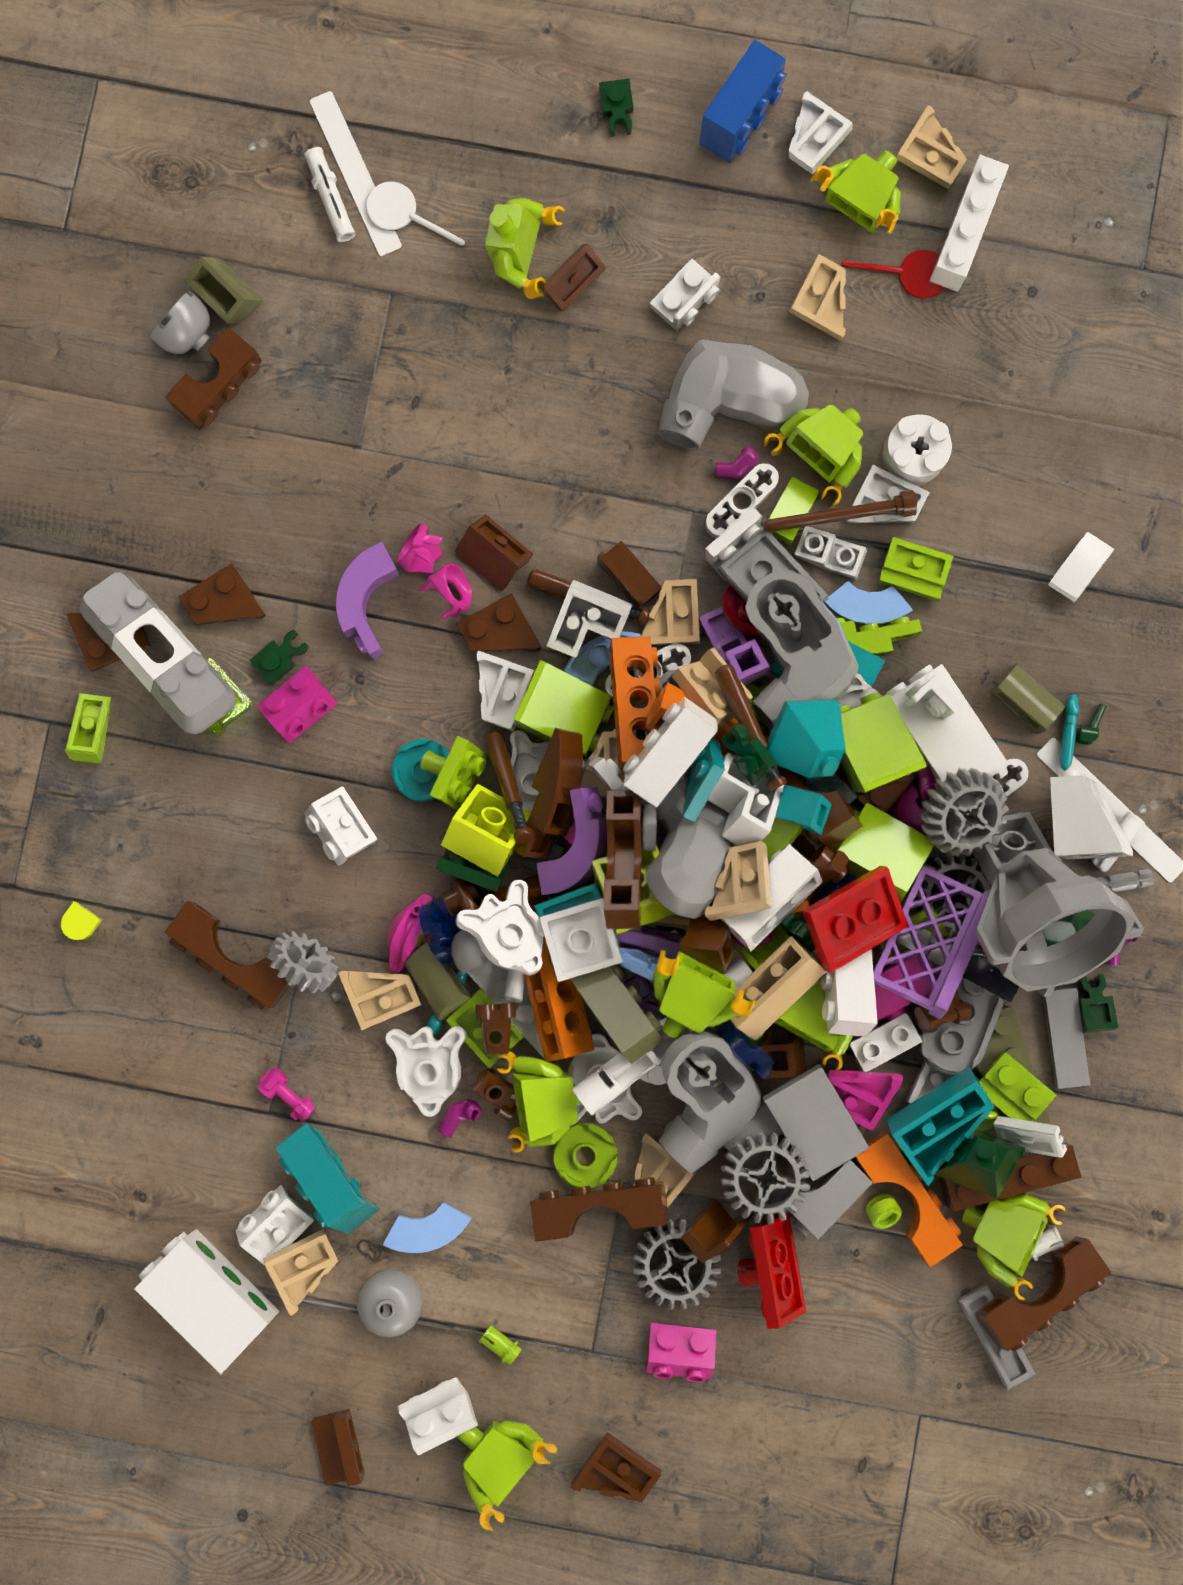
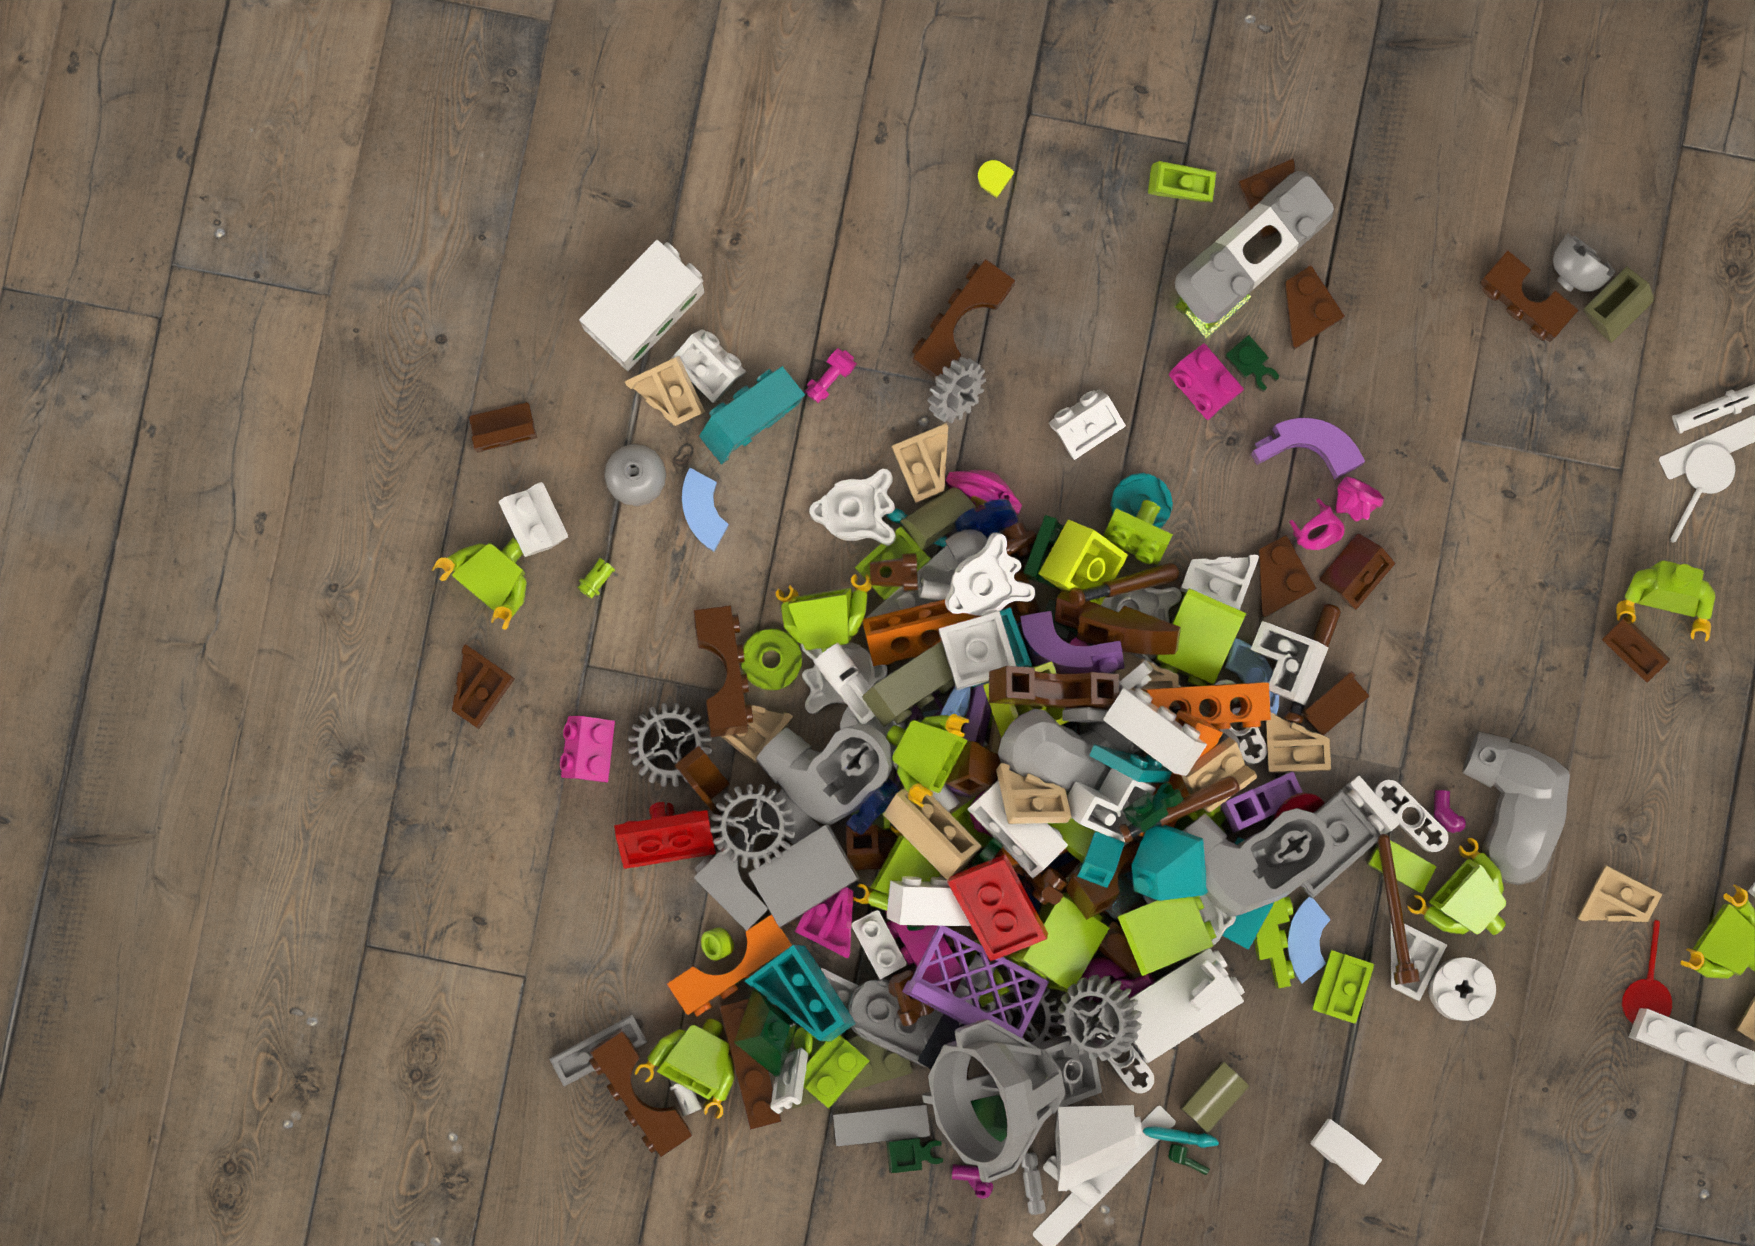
camera: 90 degrees right, 0 degrees up
magenta arm [437,1099,482,1138] -> none
reddish brown plate [472,1069,517,1121] -> none
white bracket [650,259,720,331] -> none
white slope [795,526,867,580] -> none

